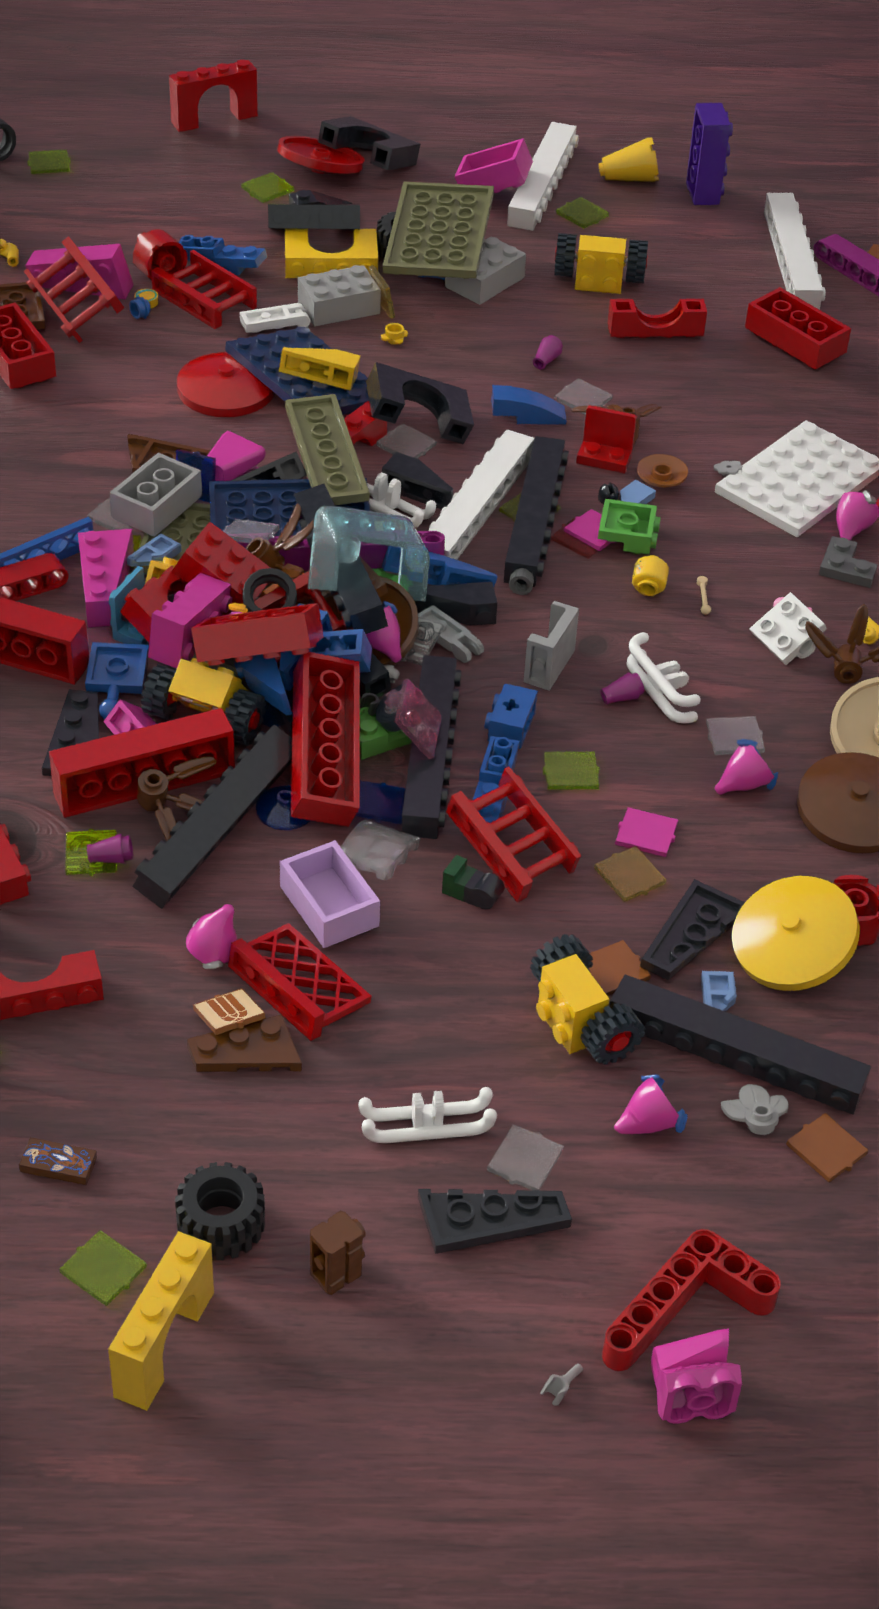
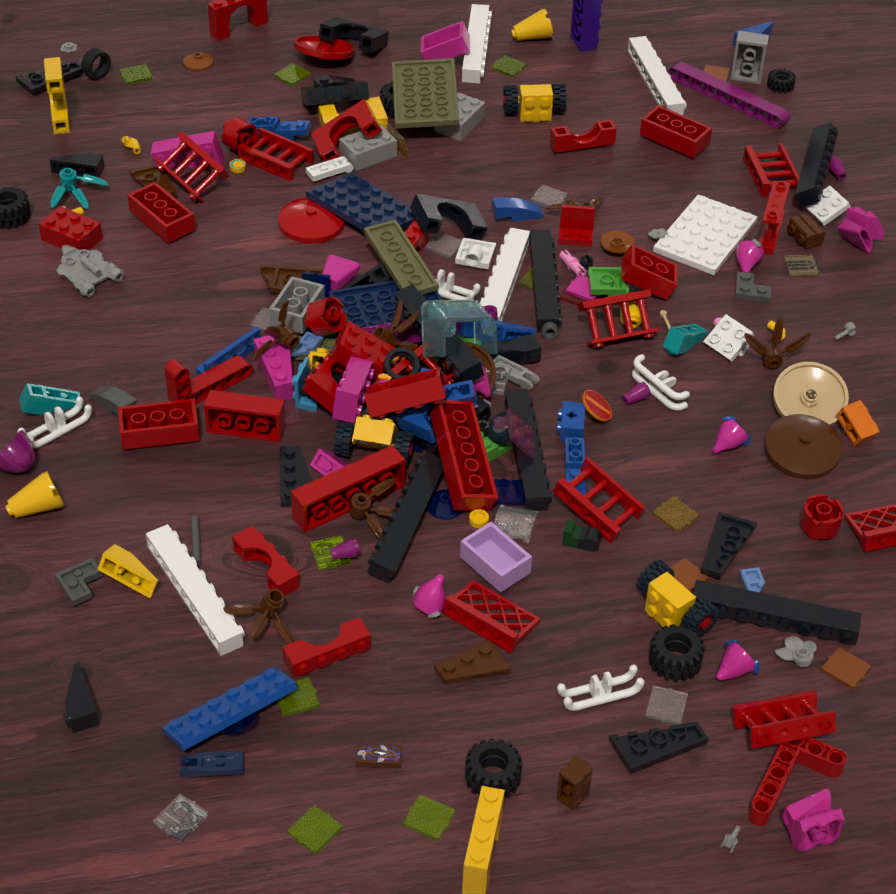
camera: 10 degrees left, 0 degrees up
blue plate [85,642,149,720] -> none
blue plate [129,296,151,319] -> none
piece [193,988,266,1035] -> none
clear piece [223,519,280,543] -> none
yellow slope [279,347,361,390] -> none
yellow plate [381,323,408,345] -> none
black slope [382,452,453,510] -> none
light grey panel [524,601,579,691] -> none
magenta cone [532,335,563,370] -> none
clear neon green piece [543,751,600,789] -> none
dark pink piece [615,807,678,857] -> none
medium blue tile [619,480,656,504] -> none
clear piece [706,716,765,755] -> none
yellow dish [732,876,860,991] -> none
none -> dark orange dish [183,52,213,71]
none -> reddish brown plant [253,300,300,361]
none -> red brick [304,297,347,337]
none -> red arch [311,99,382,162]
none -> white plate [455,238,496,269]
none -> yellow tile [469,509,489,529]
none -> bright pink pin [559,250,587,276]
none -> red fence [578,289,659,348]
none -> red piece [582,390,612,422]
none -> red brick [621,244,678,300]
none -> black tyre [649,624,705,682]
none -> teal slope [662,324,710,356]
none -> red fence [732,690,836,749]

